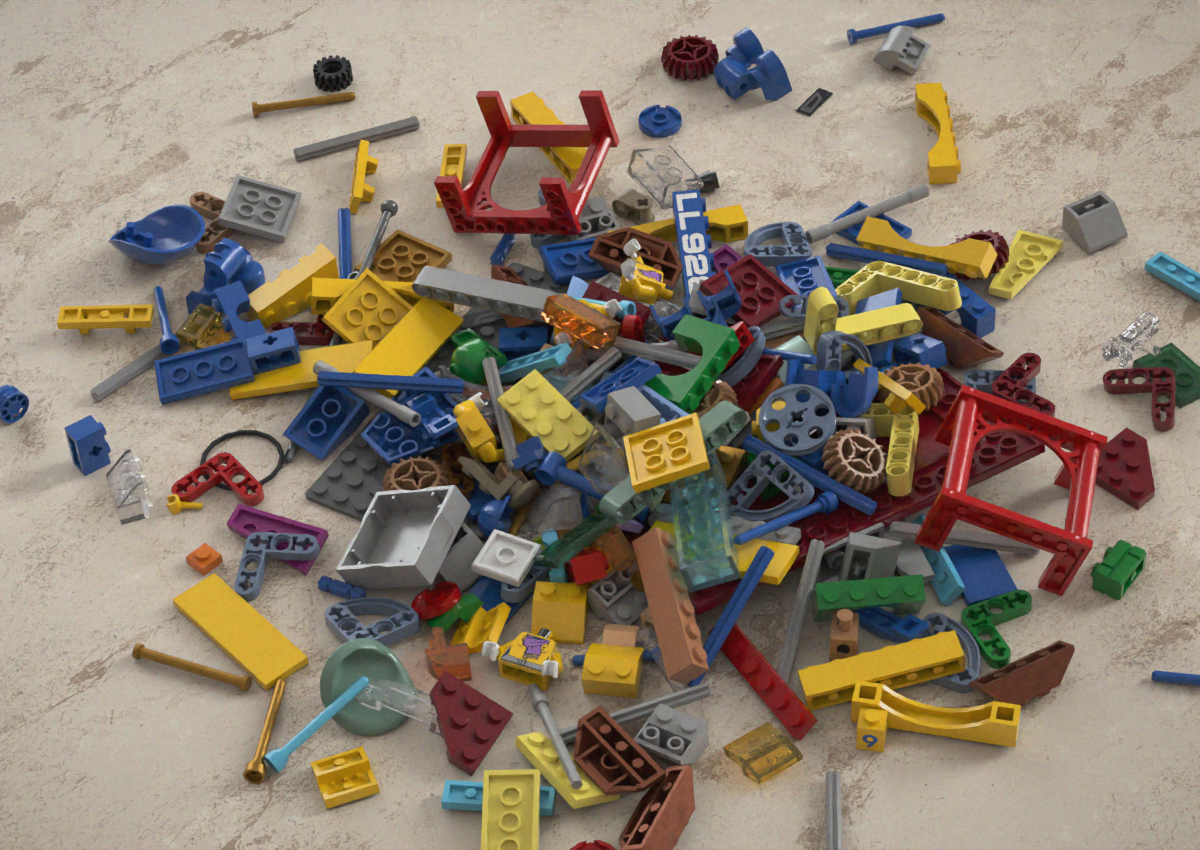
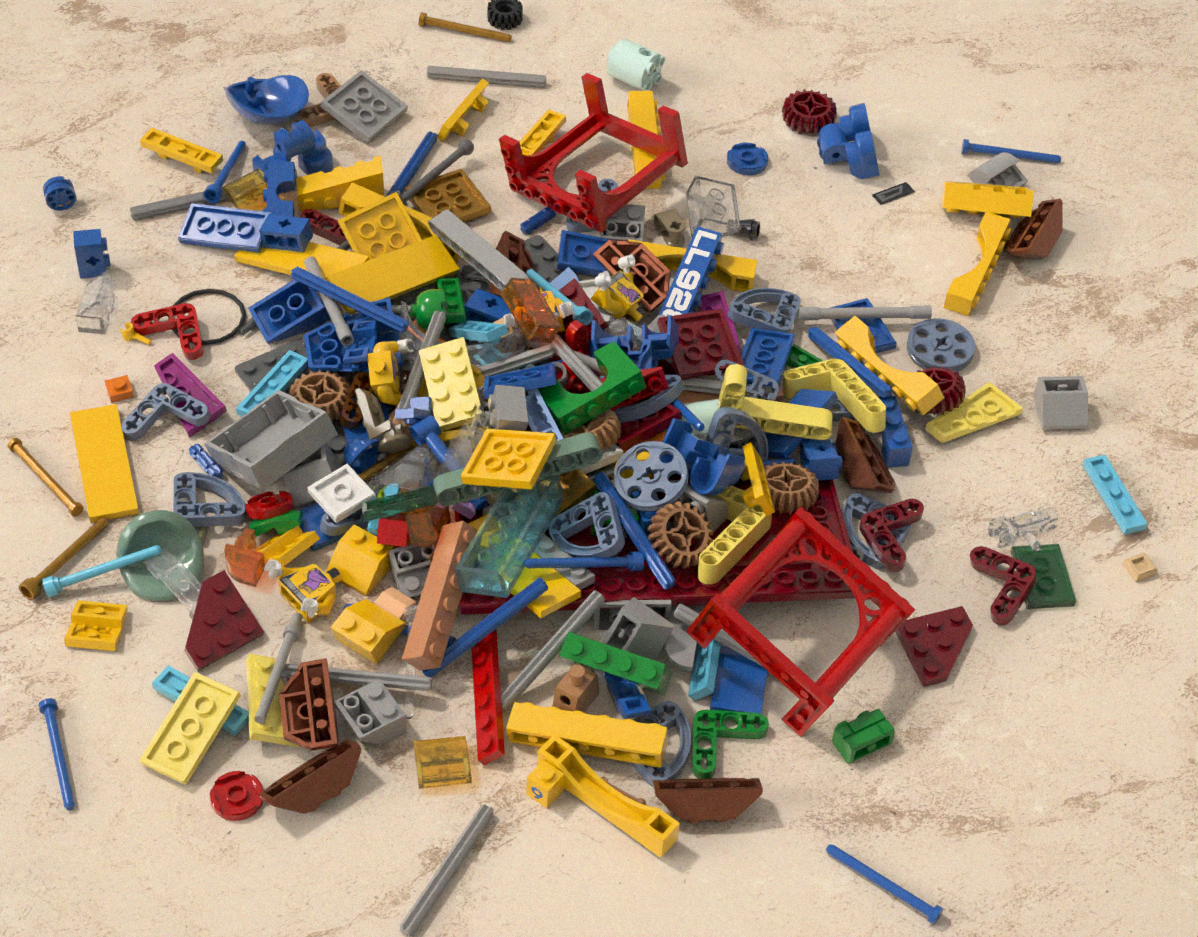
camera: 20 degrees right, 5 degrees up
none -> medium azure plate [236,350,308,417]
none -> light aqua cylinder [607,38,665,91]
none -> sand blue wedge [907,318,975,372]
none -> yellow wedge [941,181,1034,218]
none -> copper wedge [1004,199,1063,259]

